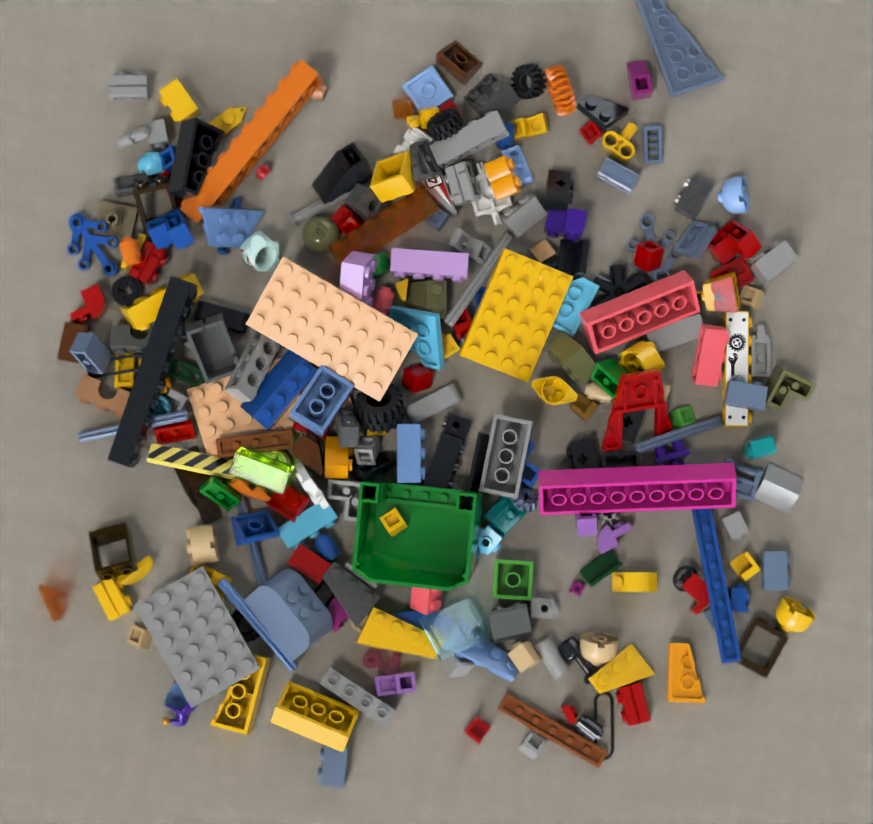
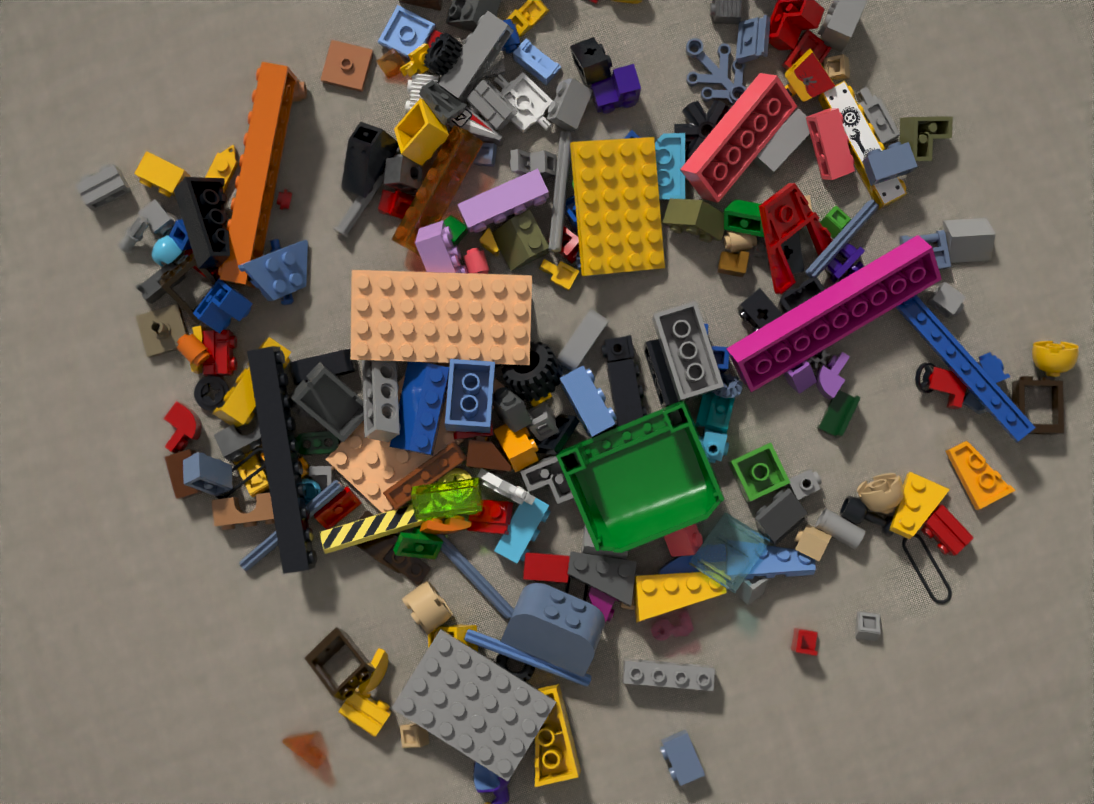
camera: 30 degrees left, 0 degrees up
blue plant [67,213,120,276] -> none
blue slope [231,509,280,546] -> none
light aqua piece [240,230,280,272] -> none
yellow brick [271,681,360,752] -> none
olive cylinder [302,216,340,255] -> none
blue brick [314,533,341,562] -> none
medium lavender brick [373,671,417,697] -> none
yellow slope [379,508,408,537] -> none
medium azure plate [389,305,445,370] -> none
red panel [402,363,433,393] -> none
light orange brick [484,155,522,200] -> none
dark orange tile [497,692,608,768] -> none
light nougat slope [529,239,556,264] -> none
yellow hat [531,376,578,405] -> none
black panel [556,238,590,280] -> none
red plate [560,703,578,725] -> none
magenta piece [569,580,585,597] -> none
black brick [575,714,604,742] -> none
sand blue brick [596,157,640,196] -> none
yellow brick [612,572,657,592] -> none
yellow brick [619,341,665,373] -> none
red panel [634,240,664,272] -> none
yellow panel [729,551,761,581] -> none
teal brick [742,434,776,460] -> none
sand blue brick [760,551,791,590] -> none
none -> nougat plate [320,39,373,92]

